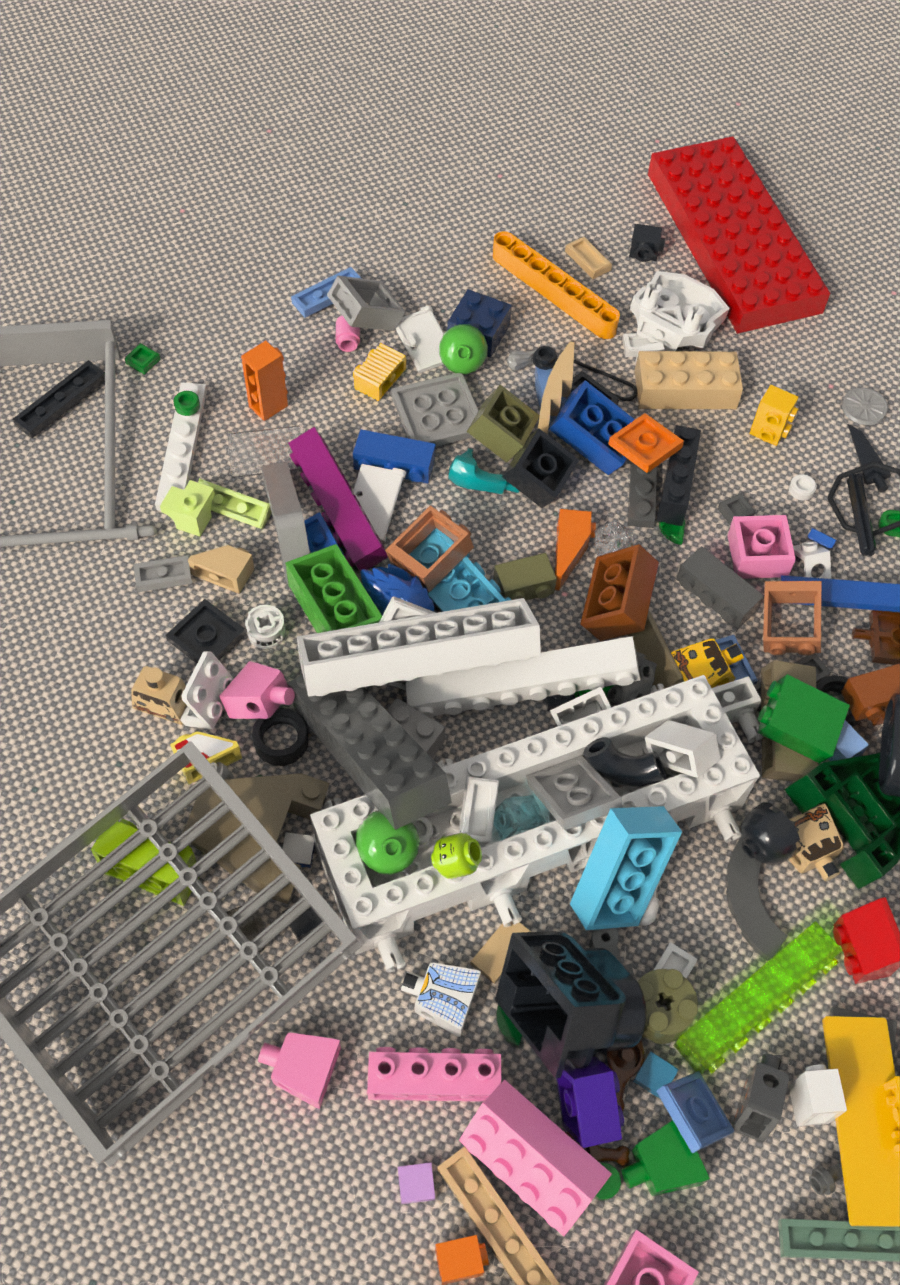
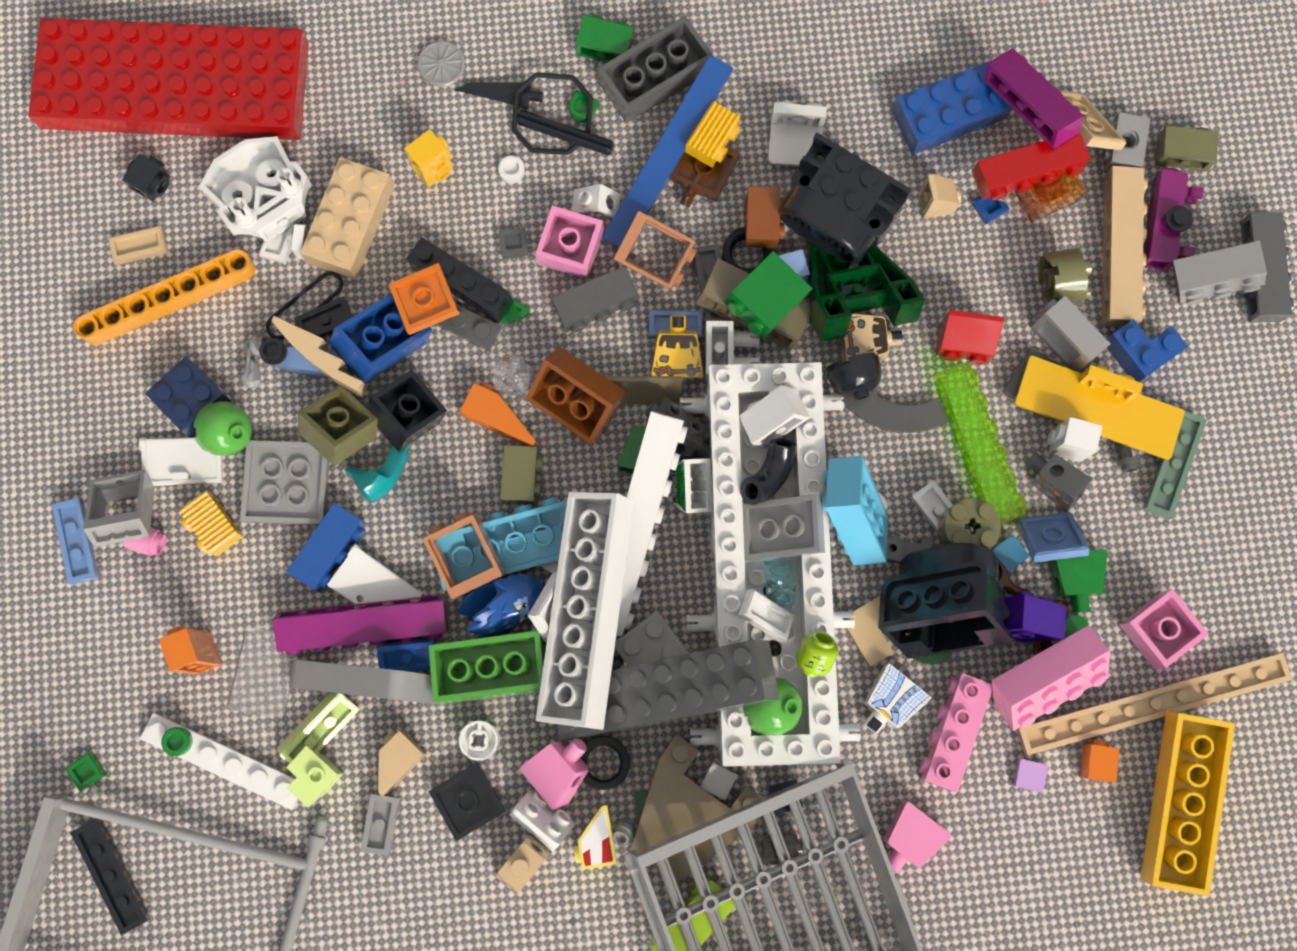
camera: 70 degrees left, 20 degrees up
blue tile [808,528,837,550] -> none

